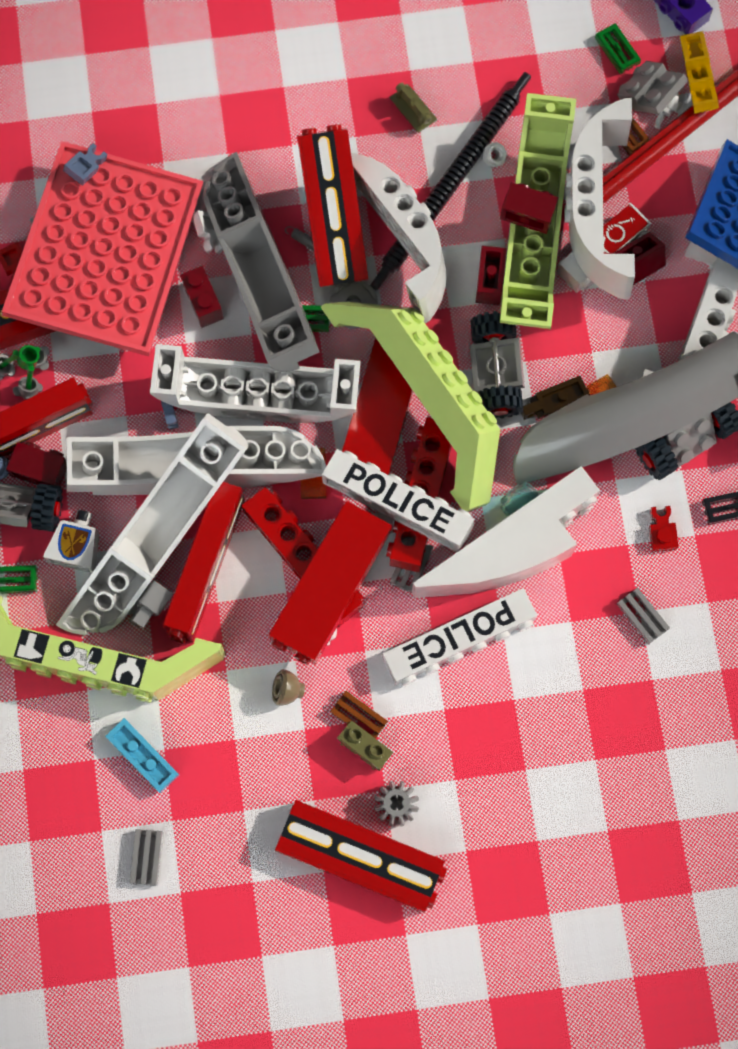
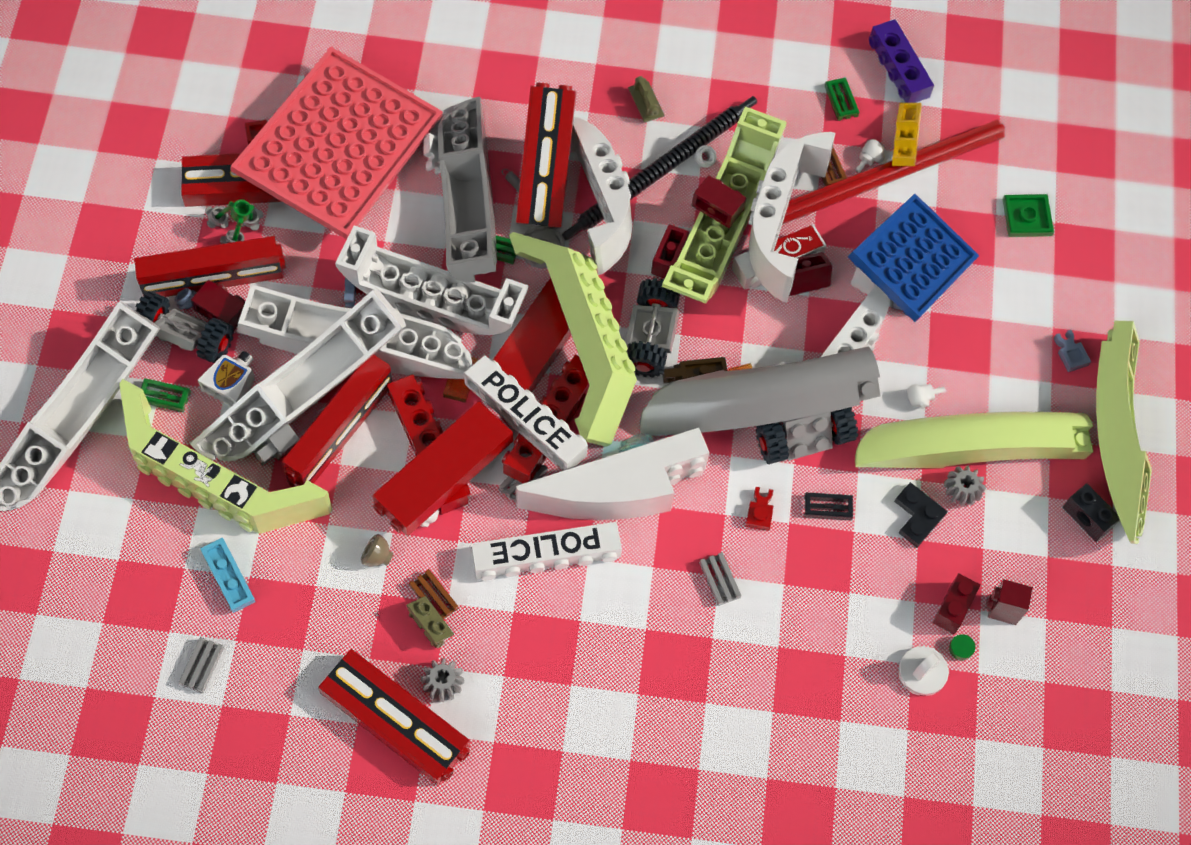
camera: 10 degrees right, 10 degrees down
sand blue plate [63,143,108,186] -> none
dark red brick [180,266,224,328] -> none
light grey plate [617,61,688,115] -> none

